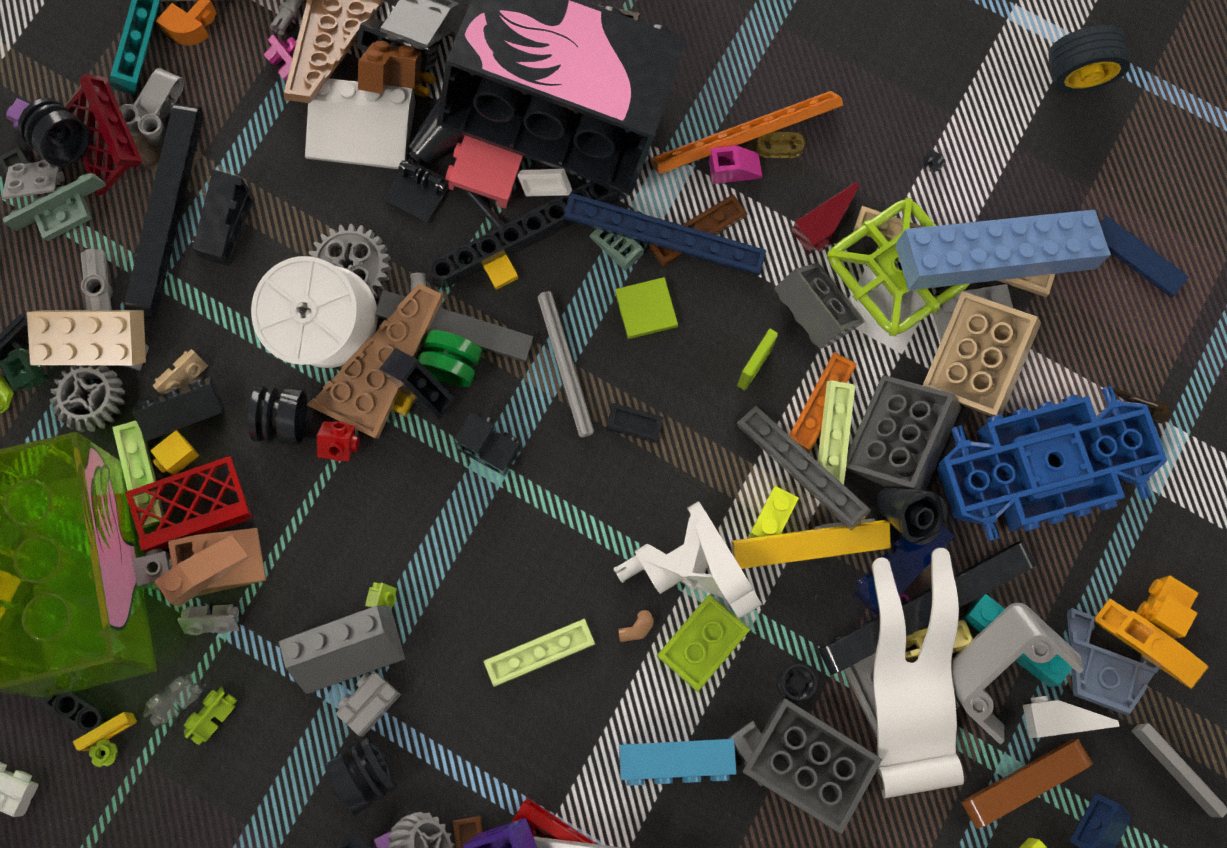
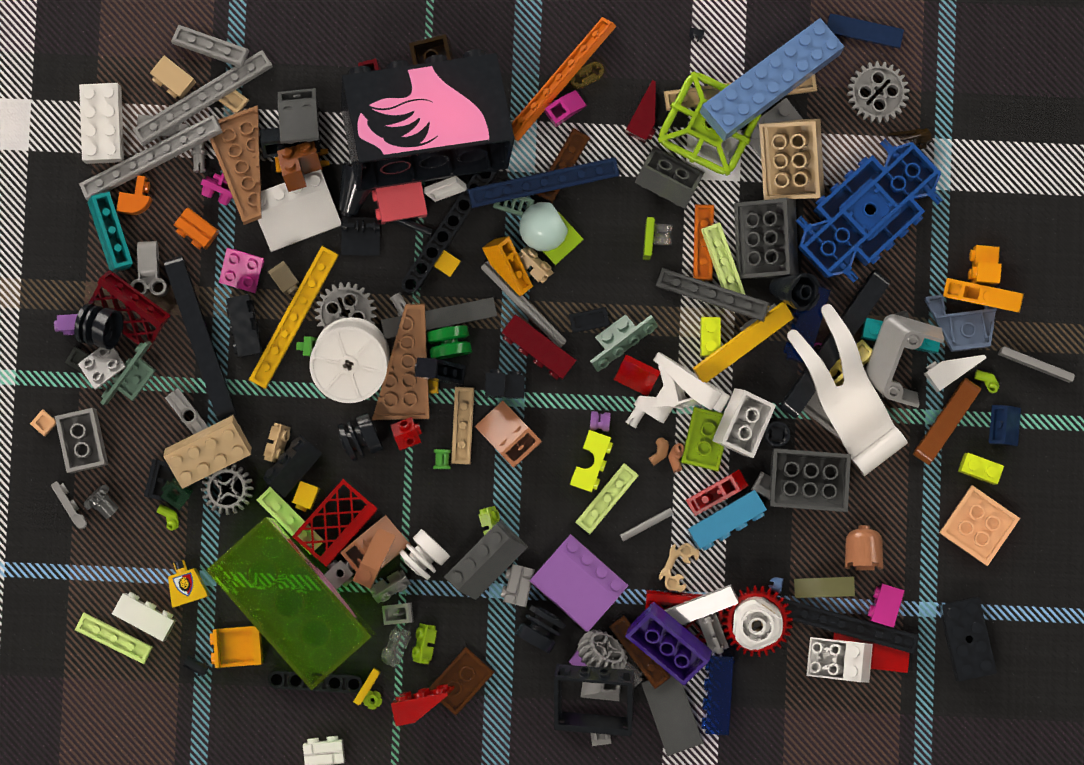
camera: 25 degrees left, 10 degrees up
none -> orange brick [174,207,220,250]
none -> dark pink hinge [219,247,265,293]
none -> yellow tile [249,246,339,389]
none -> dark tan slope [268,261,300,295]
none -> light grey slope [382,602,414,625]
none -> red slope [391,684,455,726]
none -> white wheel [399,529,450,580]
none -> reddish brown tile [429,647,495,716]
none -> bright green bush [433,449,451,469]
none -> tan tile [451,387,474,465]
none -> nougat slope [475,400,542,468]
none -> light orange slope [482,236,533,296]
none -> dark red brick [501,314,577,380]
none -> tan hinge [518,246,554,284]
none -> light aqua cylinder [519,202,568,251]
none -> medium lavender slope [530,534,629,632]
none -> neon yellow arch [570,430,613,492]
none -> sand green bracket [590,314,658,372]
none -> medium lavender wheel [590,411,611,432]
none -> red tile [614,355,660,396]
none -> light grey bar [620,508,674,542]
none -> clear wheel [653,224,673,246]
none -> tan helmet [659,543,699,593]
none -> nougat arm [668,443,685,473]
none -> red slope [686,470,749,516]
none -> white brick [712,388,776,458]
none -> light grey gear [847,61,910,124]
none -> lime arm [974,370,999,393]

